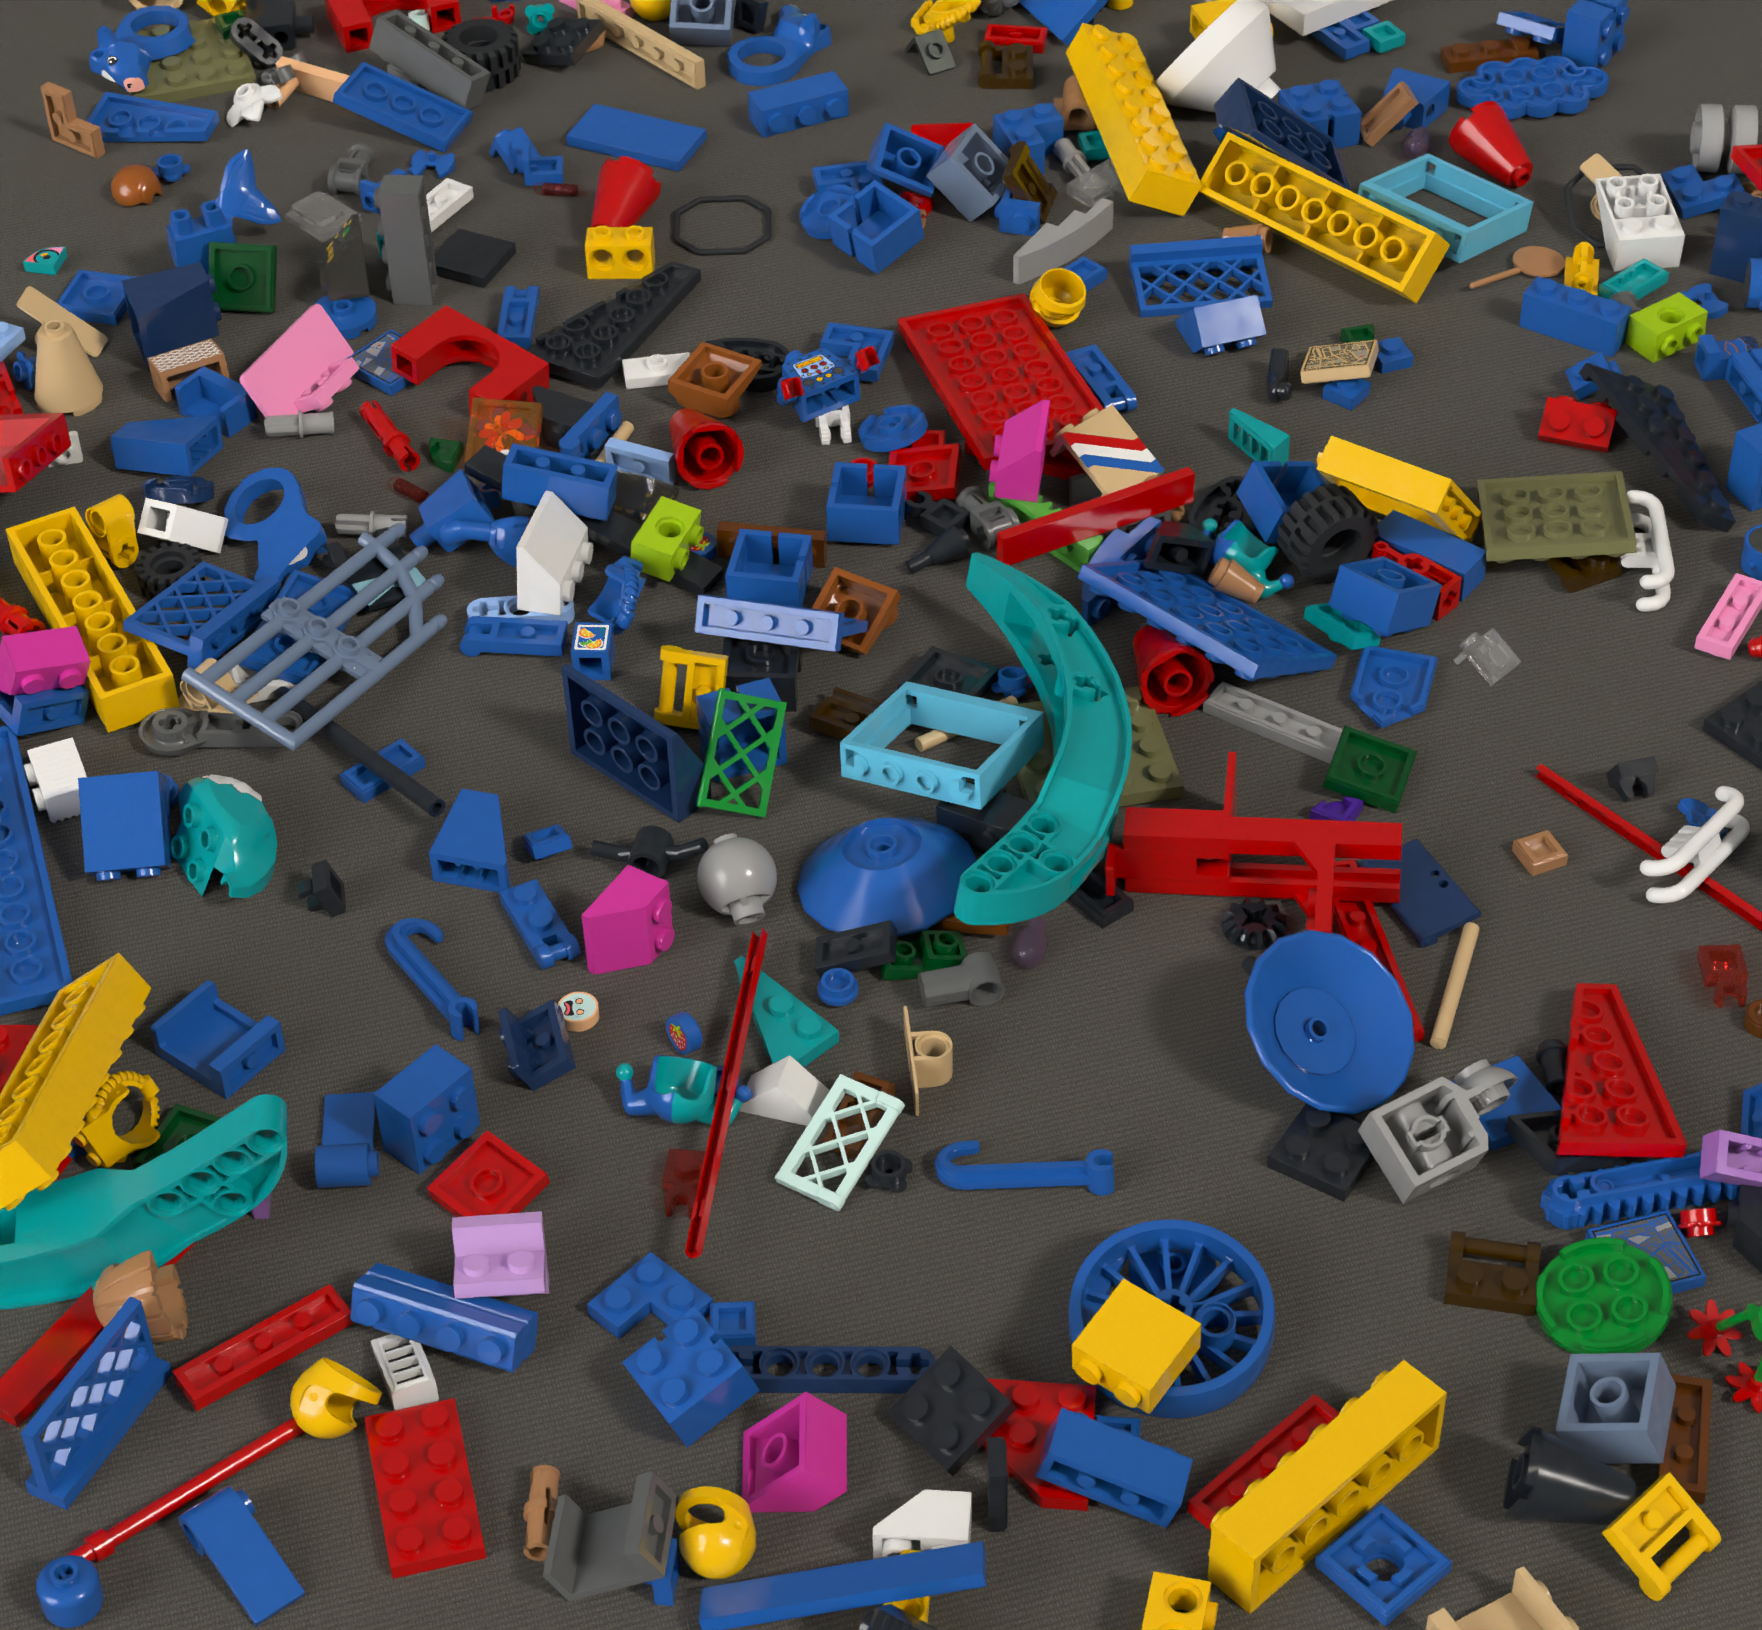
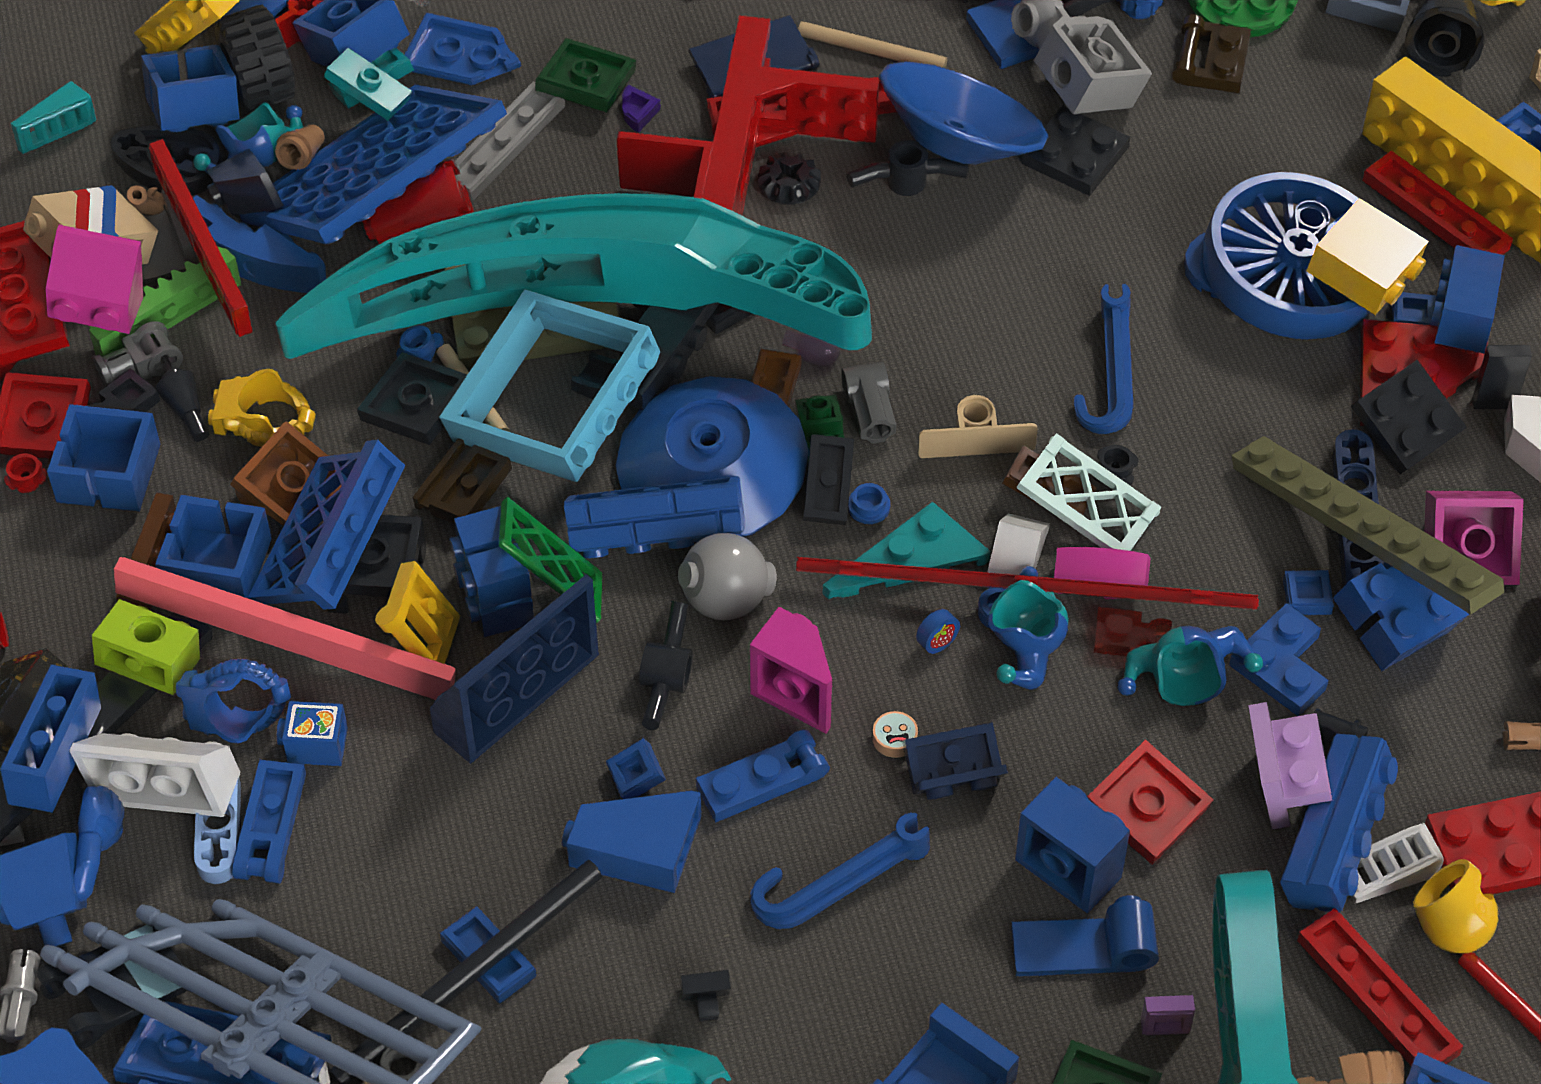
camera: 90 degrees left, 10 degrees up
none -> coral tile [114,557,456,700]
none -> yellow piece [208,369,316,447]
none -> plate [324,48,412,121]
none -> blue brick [564,476,746,558]
none -> dark pink slope [1054,547,1151,599]
none -> teal piece [1118,626,1263,706]
none -> olive plate [1231,436,1504,614]
none -> black pin [1313,709,1368,743]

